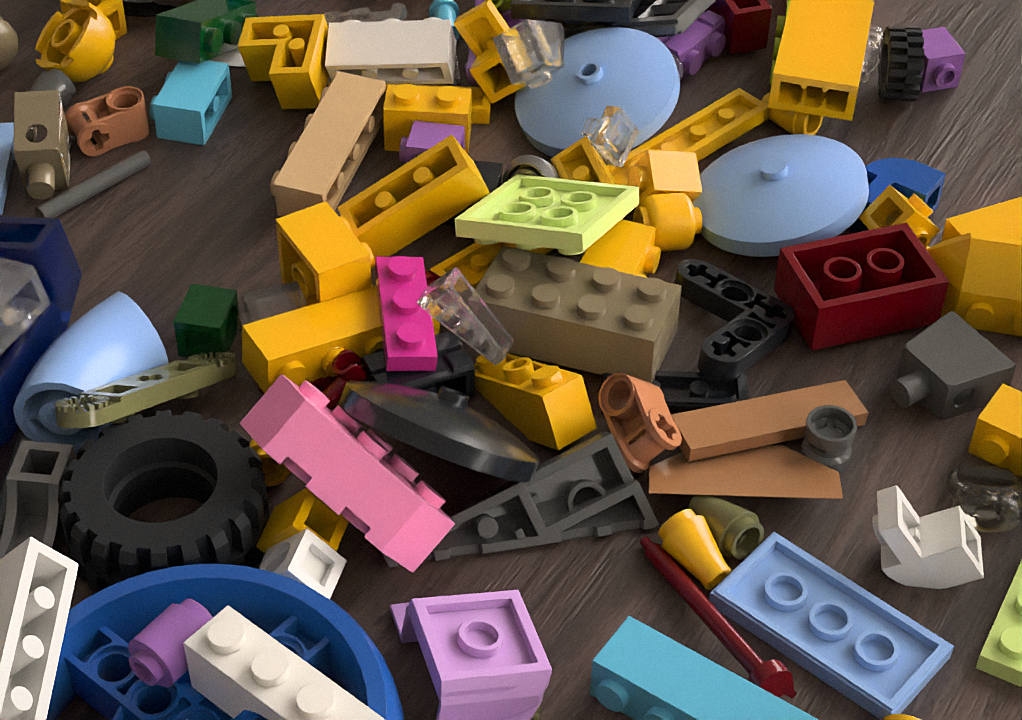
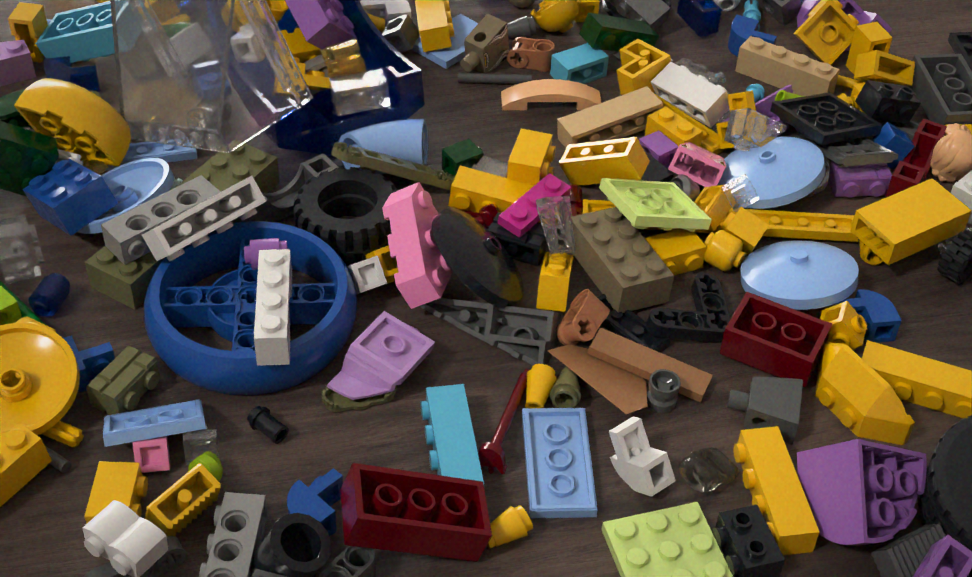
camera: 45 degrees right, 0 degrees up
none -> light nougat slope [501,79,601,110]
none -> bright pink torso [668,142,726,187]

